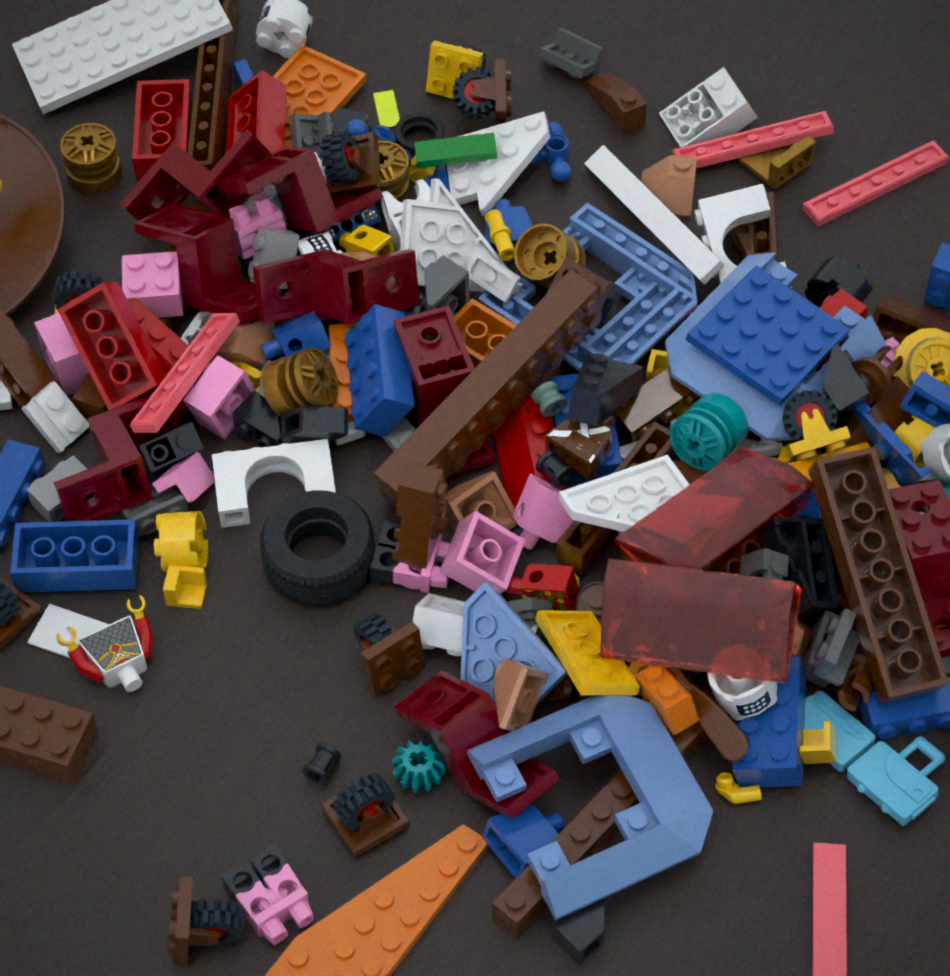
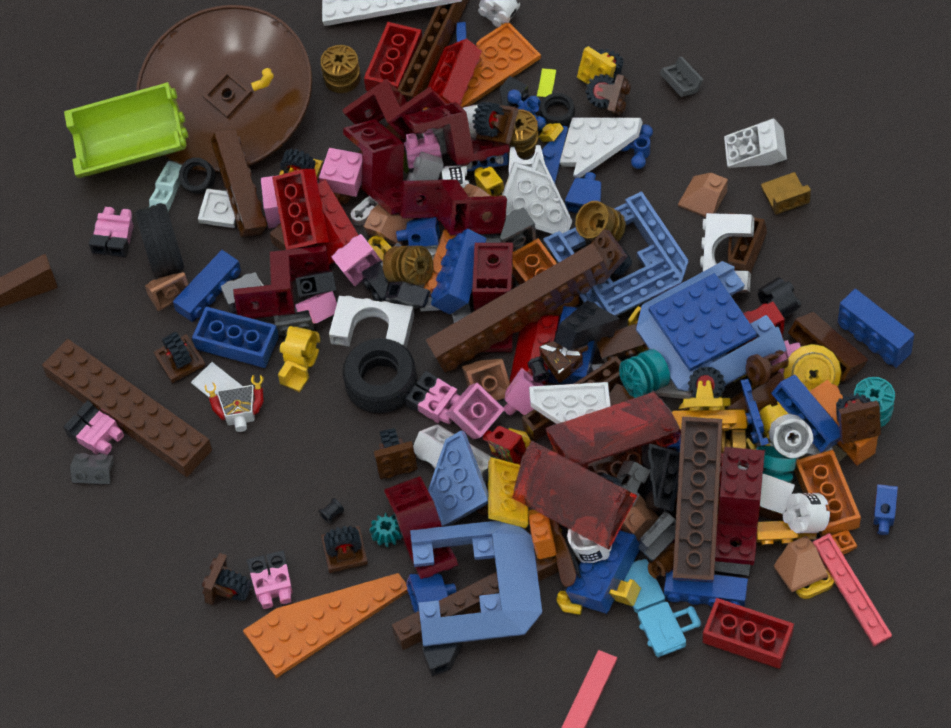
camera: 25 degrees right, 5 degrees up
white plate [21,381,89,453] -> none
coral tile [130,313,240,433] -> none
dark grey bracket [290,111,334,162] -> none
reddish brown wedge [392,461,449,569] -> none
green tile [414,132,497,168] -> none
white plate [466,250,523,303] -> none
yellow pin [485,209,515,261] -> none
nougat slope [493,658,548,731] -> none
dark grey plate [509,597,552,621] -> none
sand green wheel [531,381,568,417] -> none
white tile [584,145,724,285] -> none
reddish brown slope [585,72,647,135] -> none
coral tile [672,111,834,169] -> none
coral tile [802,140,949,227] -> none
black slope [823,344,871,418] -> none

